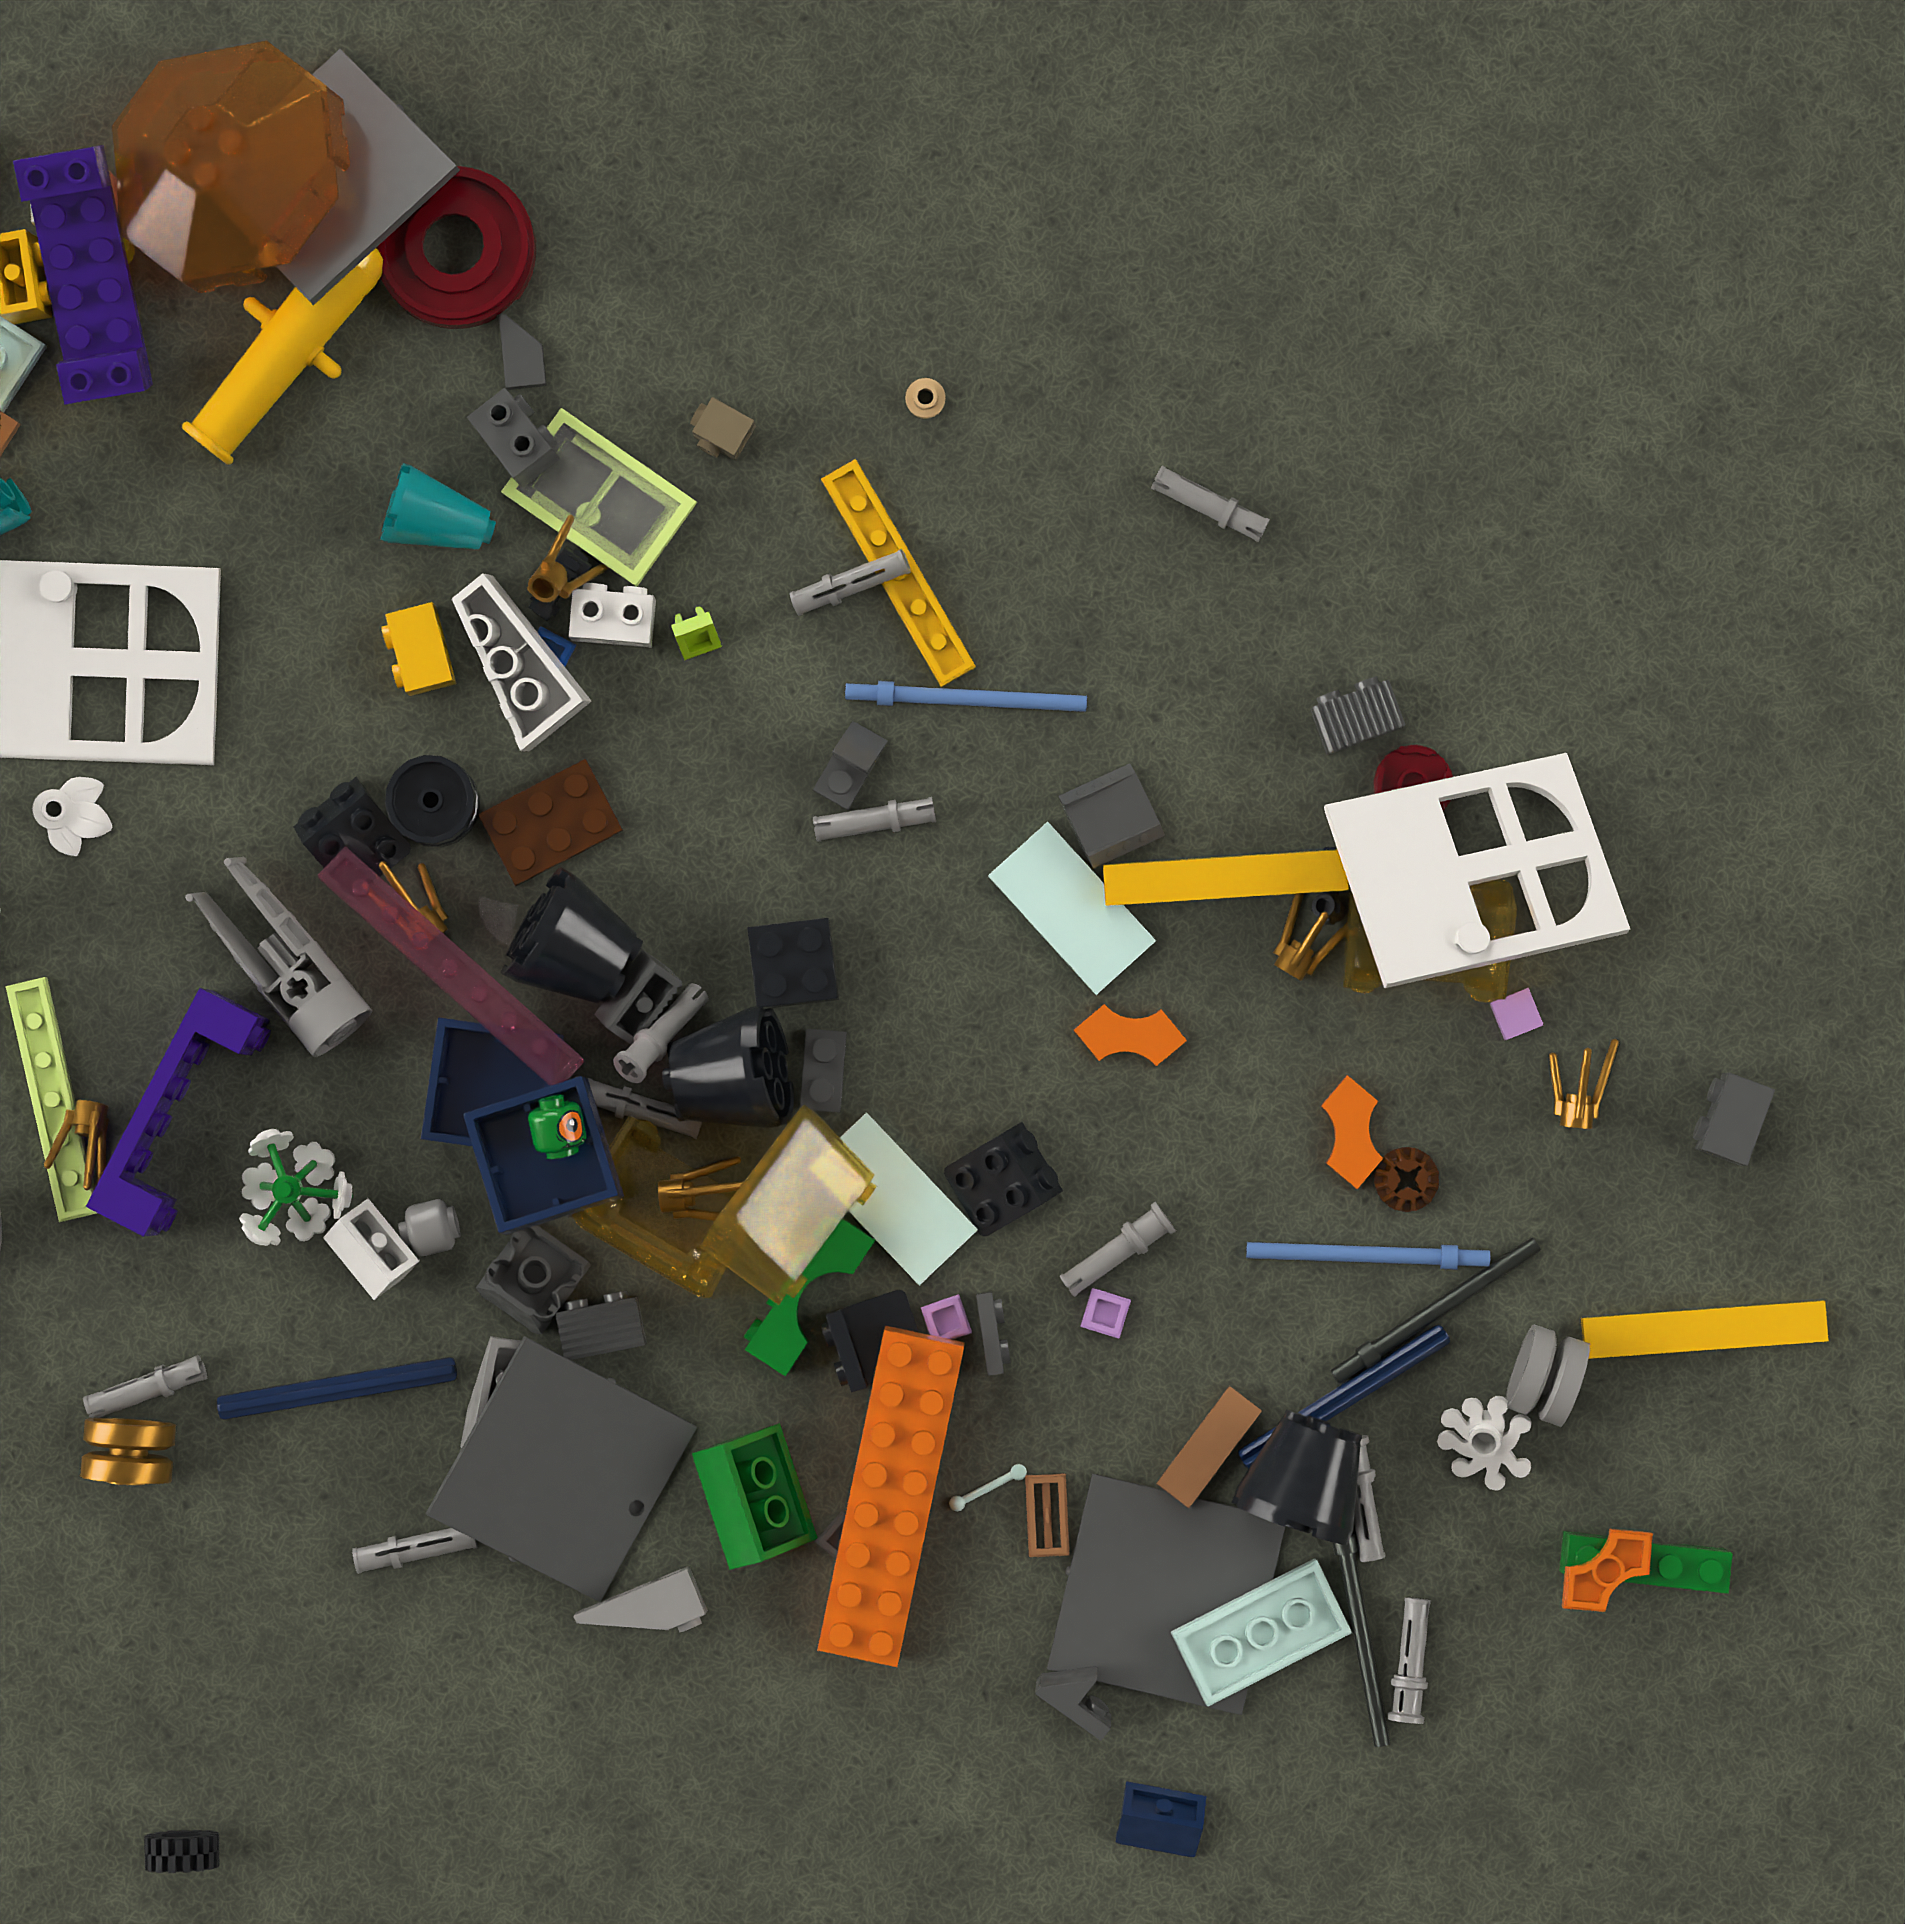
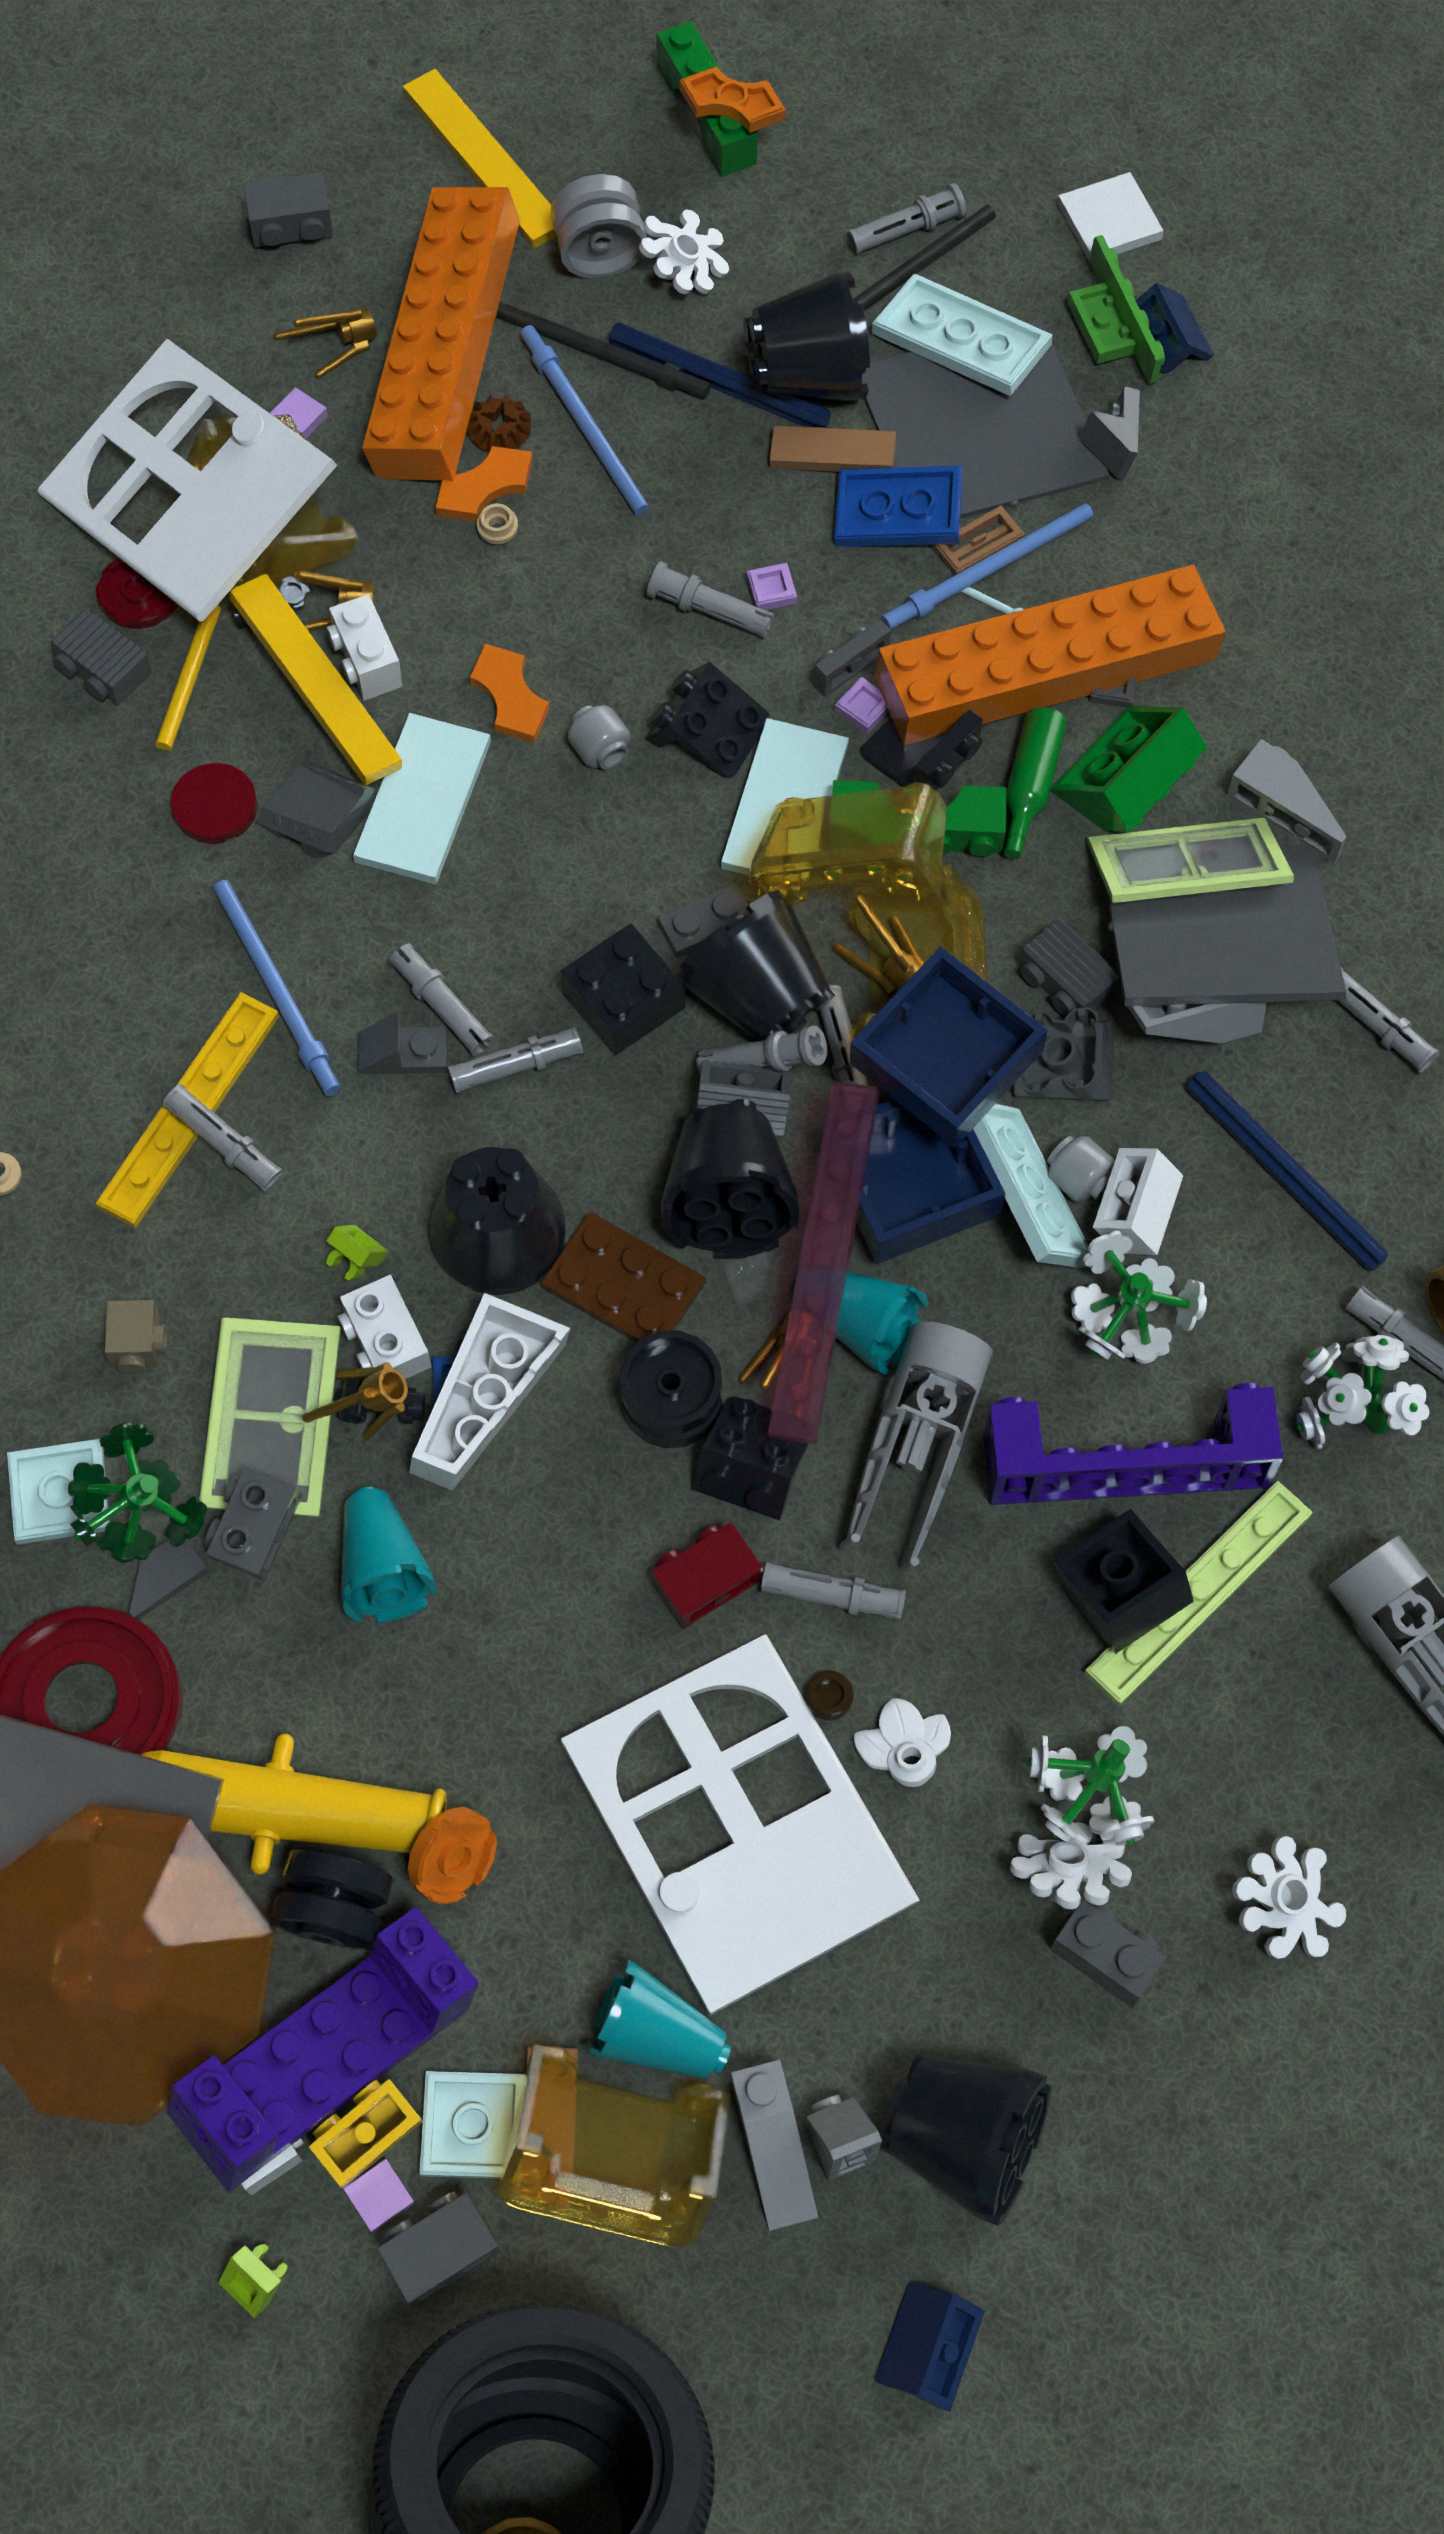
camera: 125 degrees left, 20 degrees down
pearl gold plant [44,1100,109,1191] -> none
yellow brick [382,602,457,696] -> none
green head [528,1095,586,1159] -> none
none -> light aqua tile [7,1439,110,1545]
none -> dark green plant [68,1422,207,1563]
none -> yellow bar [155,605,221,751]
none -> dark red tile [170,763,258,844]
none -> black wheel [269,1850,393,1950]
none -> white brick [326,594,403,701]
none -> orange brick [362,187,520,481]
none -> orange tile [408,1806,497,1905]
none -> black cone [429,1147,566,1295]
none -> light grey pin [448,1026,583,1094]
none -> tan plate [477,503,518,544]
none -> light grey head [567,705,631,770]
none -> dark red brick [651,1522,763,1630]
none -> light grey pin [761,1562,906,1621]
none -> teal cone [795,1265,928,1375]
none -> dark brown tile [805,1671,854,1721]
none -> blue tile [834,465,963,547]
none -> medium blue bar [881,503,1093,630]
none -> light aqua tile [973,1104,1090,1268]
none -> green piece [1004,707,1068,859]
none -> black brick [1053,1509,1194,1654]
none -> white tile [1057,172,1164,261]
none -> bright green bracket [1067,235,1165,384]
none -> clear door [1087,818,1294,903]
none -> white plant [1297,1335,1429,1450]

